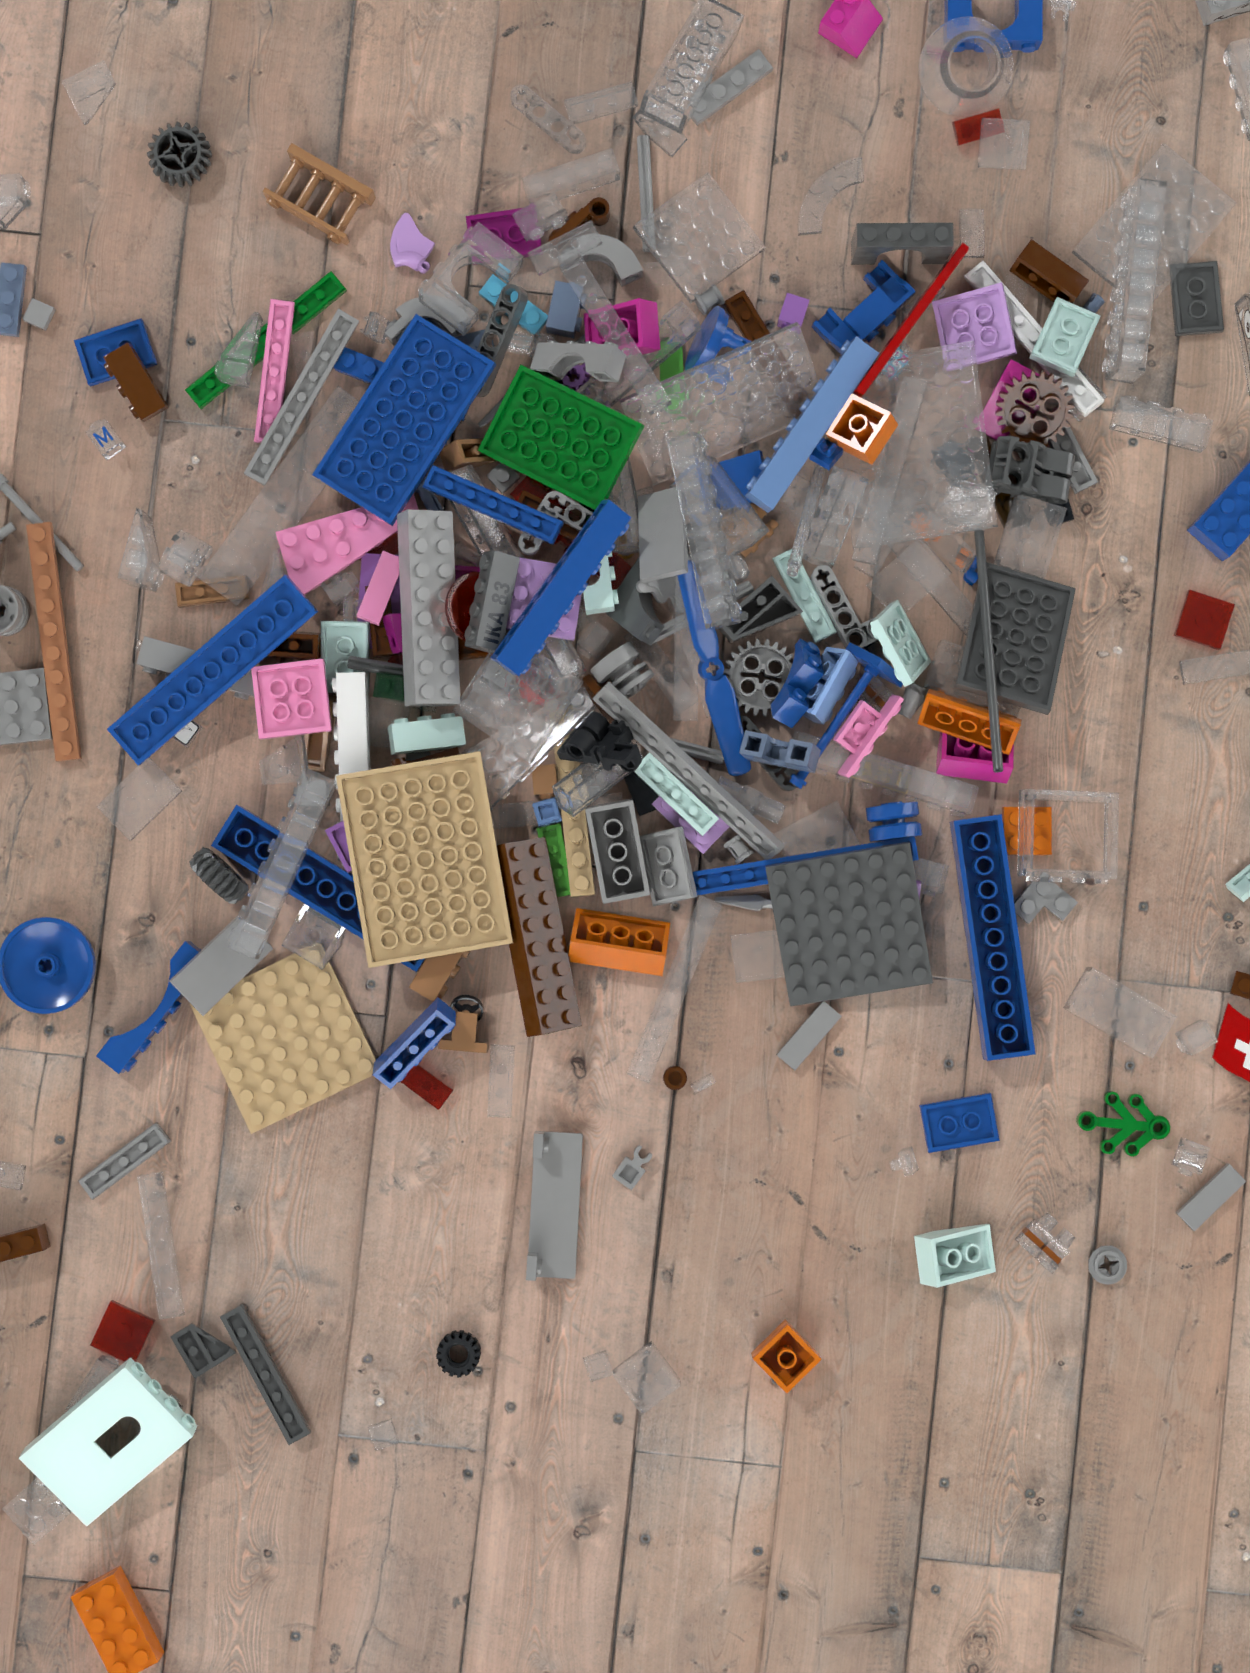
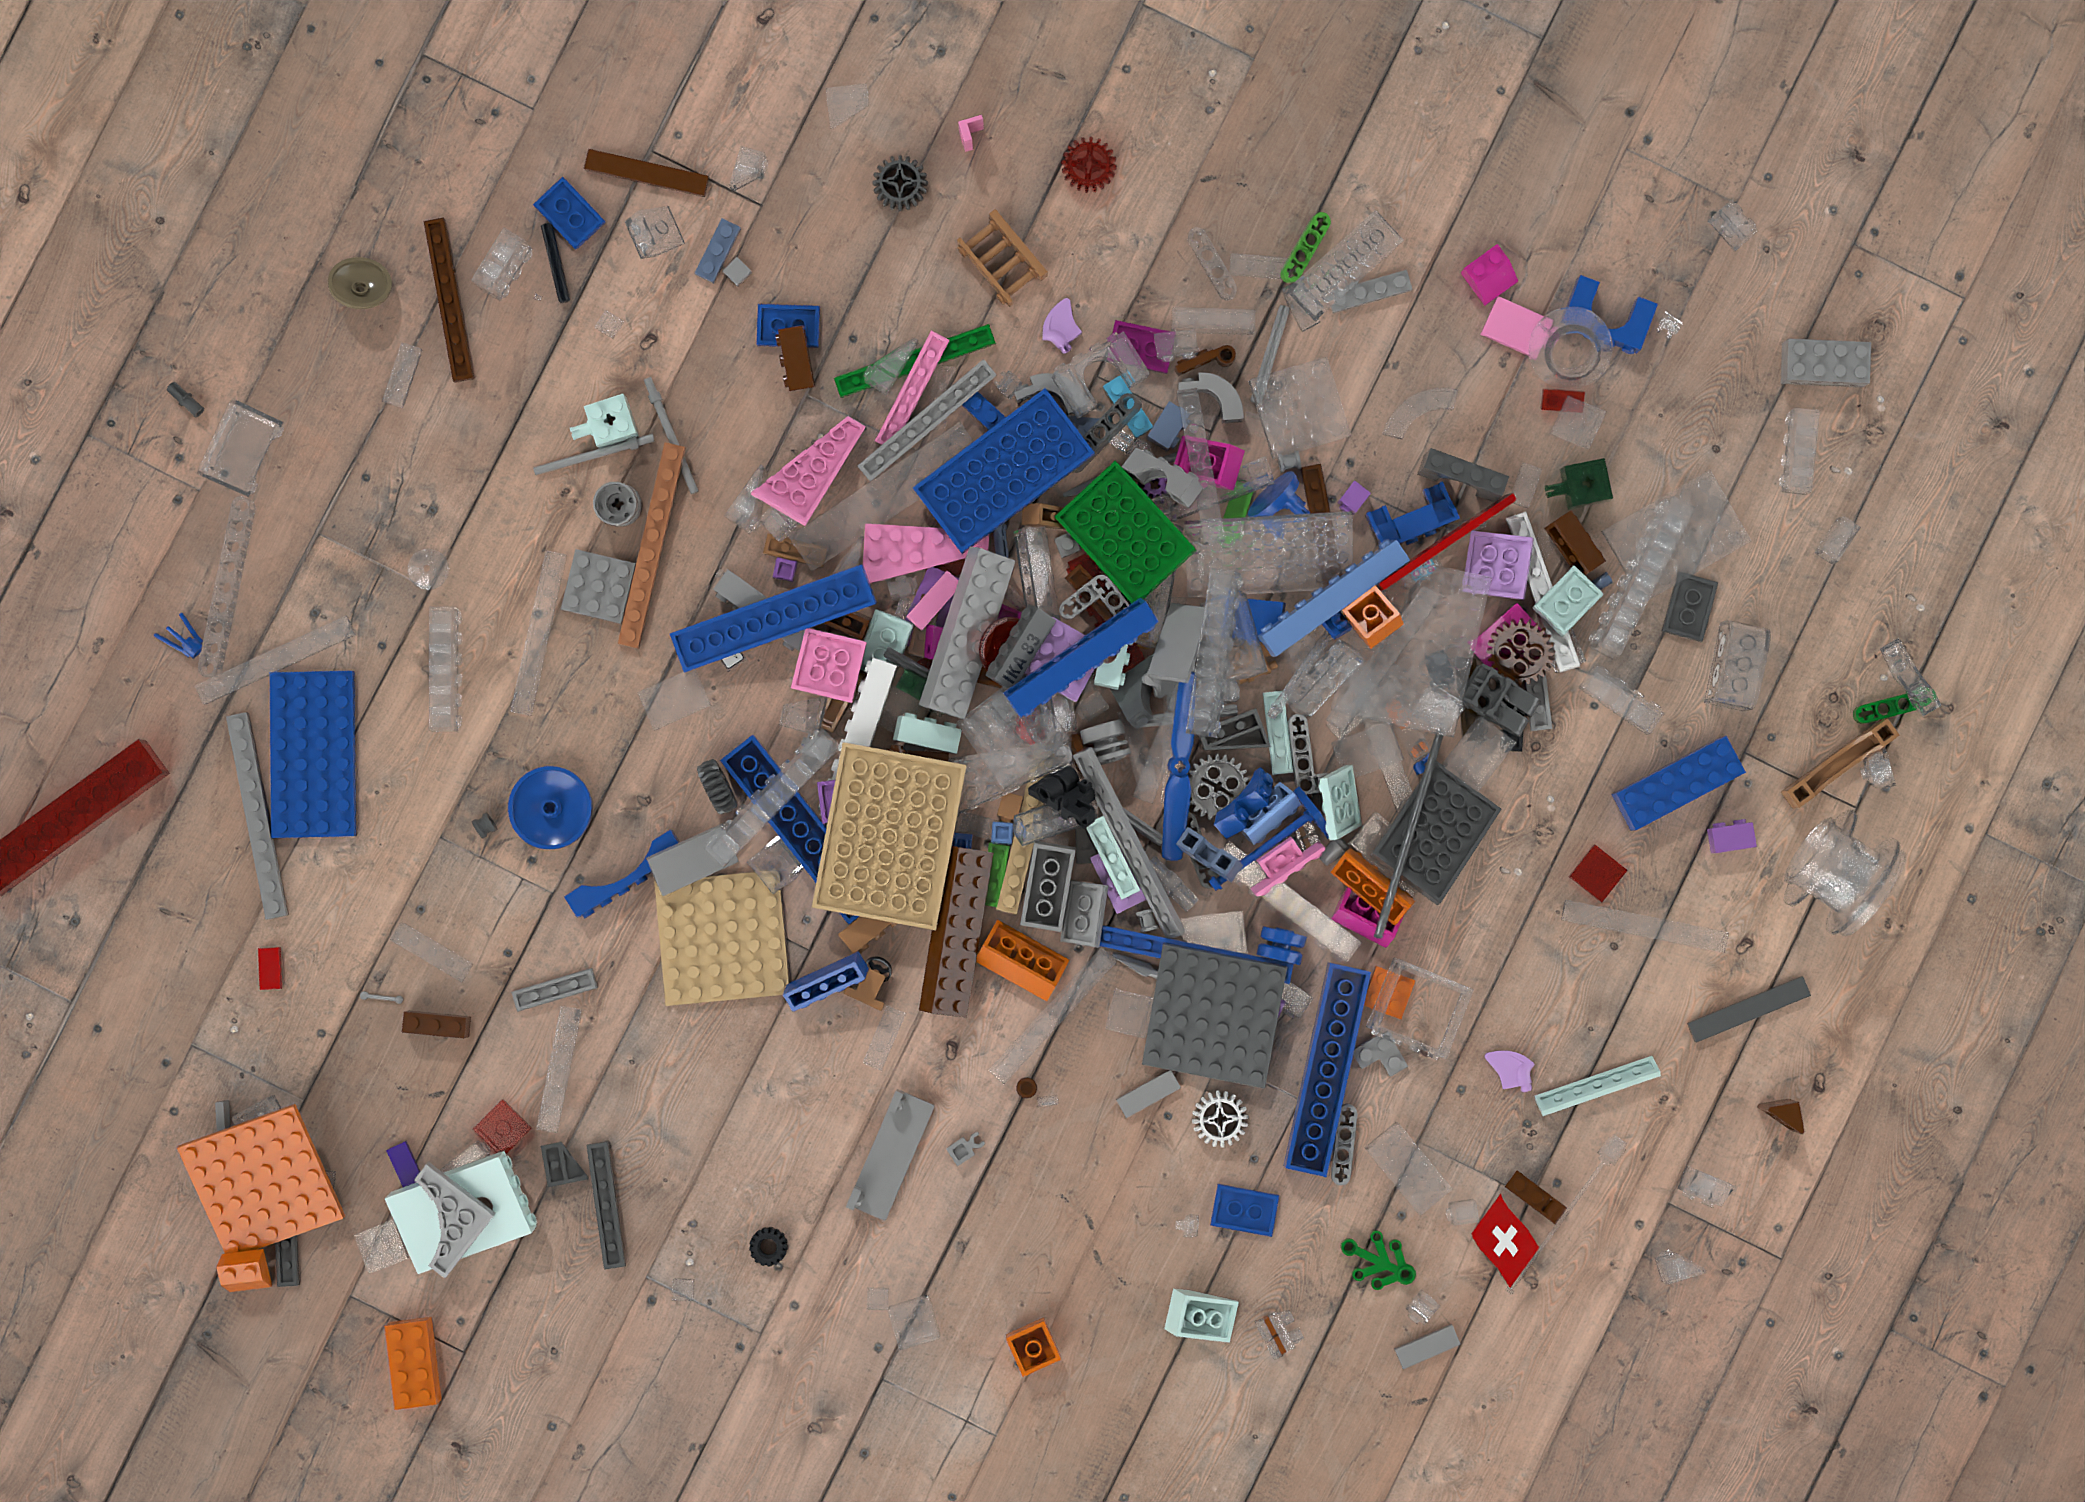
camera: 15 degrees right, 0 degrees up
clear brick [85,419,127,460] -> none
clear red plate [401,1064,454,1110] -> none
blue tile [422,465,564,545] -> none
clear tile [528,220,602,276] -> none
light grey gear [1088,1245,1127,1285] -> none
none -> dark purple tile [386,1141,421,1187]
none -> light grey plate [414,1162,496,1278]
none -> bright pink wing [751,416,866,526]
none -> medium lavender tile [772,557,798,582]
none -> blue tile [952,833,973,849]
none -> bright pink panel [958,115,984,152]
none -> clear red gear [1061,136,1117,193]
none -> white gear [1192,1090,1248,1147]
none -> bright green beam [1280,212,1331,283]
none -> light grey beam [1331,1104,1357,1186]
none -> bright pink tile [1480,296,1554,360]
none -> lavender arm [1485,1051,1535,1092]
none -> clear green brick [1545,458,1613,510]

